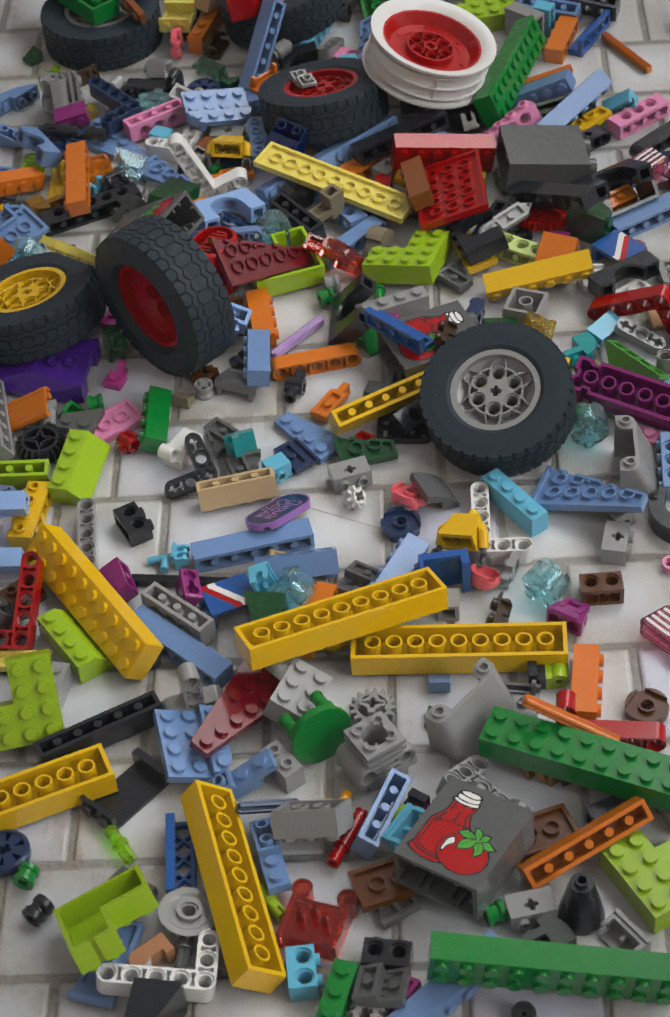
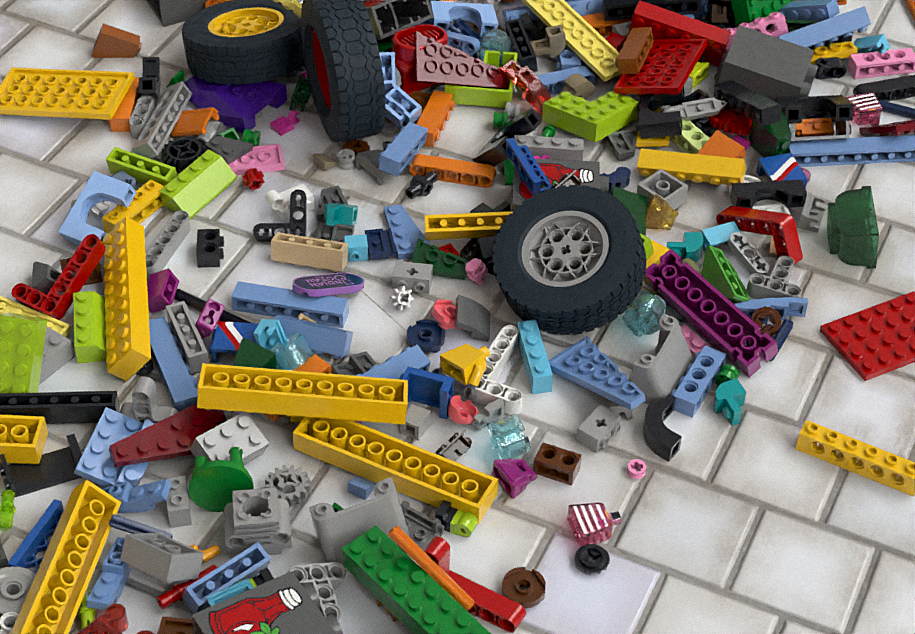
camera: 20 degrees right, 0 degrees up
green brick [138,385,172,454] -> none
medium azure arm [147,542,190,573] -> none
medium lavender axle [270,316,324,358] -> none
orange hinge [310,382,351,423] -> none
orange brick [571,644,604,720] -> none
none -> bright pink piece [465,258,488,285]

